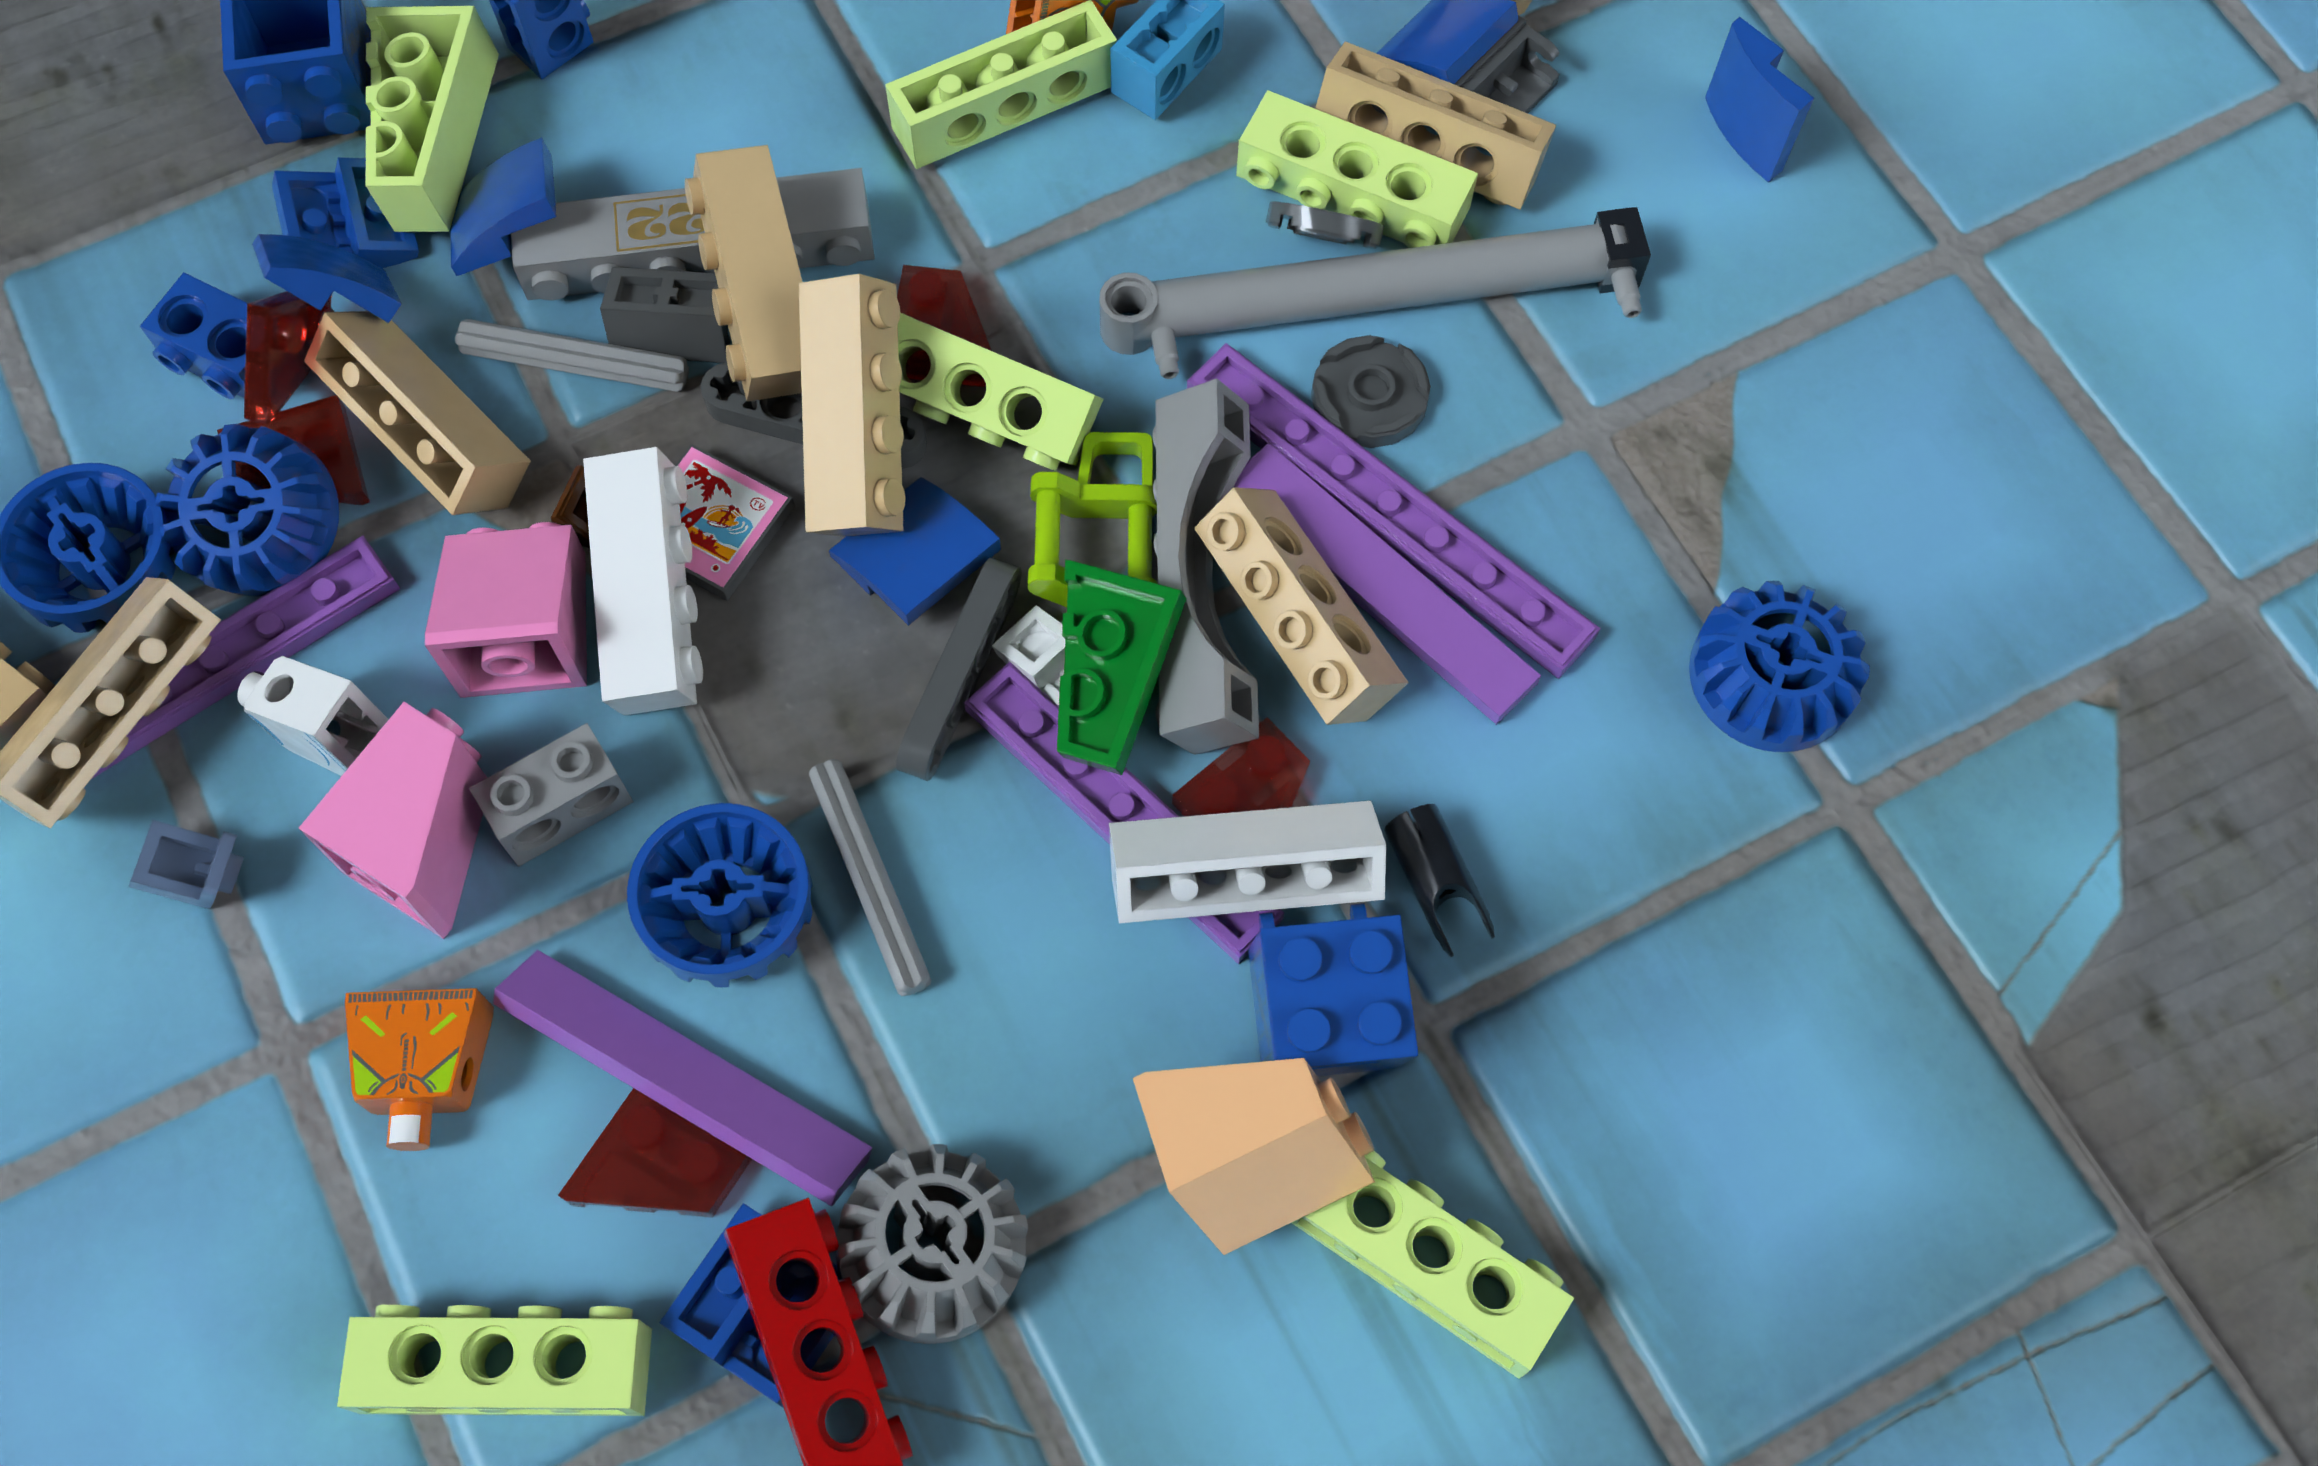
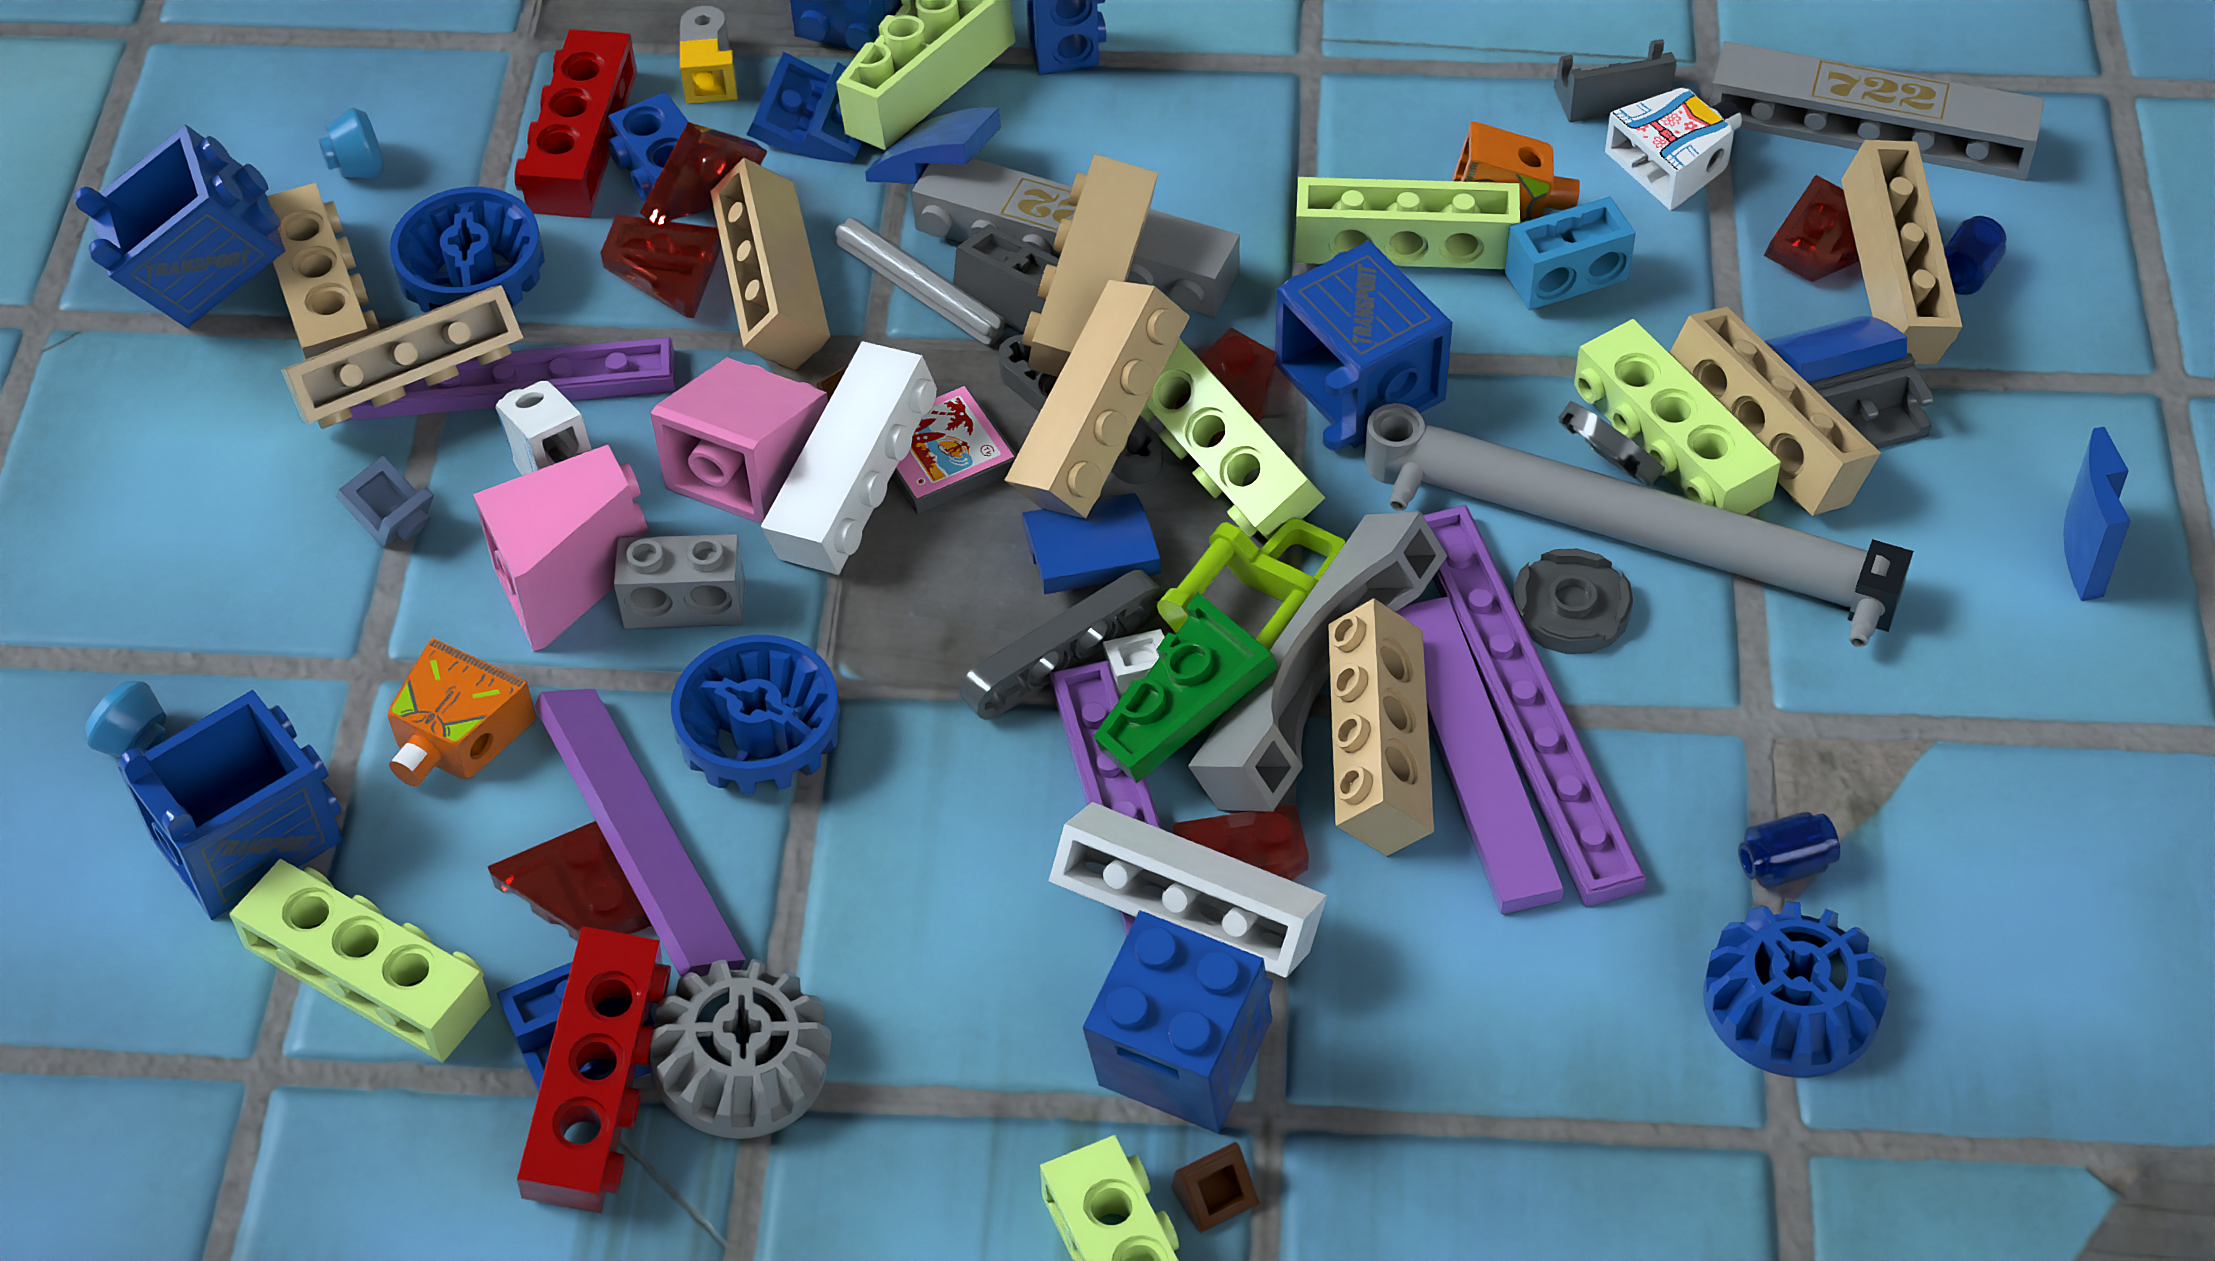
camera: 35 degrees right, 15 degrees down
blue gear [155,424,339,596] -> none
blue slope [252,234,402,323] -> none
light grey axle [809,759,931,996] -> none
light nougat slope [1133,1058,1375,1255] -> none
black piece [1384,804,1495,957] -> none
none -> dark azure cone [84,681,167,758]
none -> blue container [118,690,343,920]
none -> red brick [514,29,637,218]
none -> yellow leg [680,6,738,104]
none -> reddish brown slope [1171,1142,1260,1233]
none -> blue container [1275,240,1453,450]
none -> clear blue brick [1738,811,1840,889]

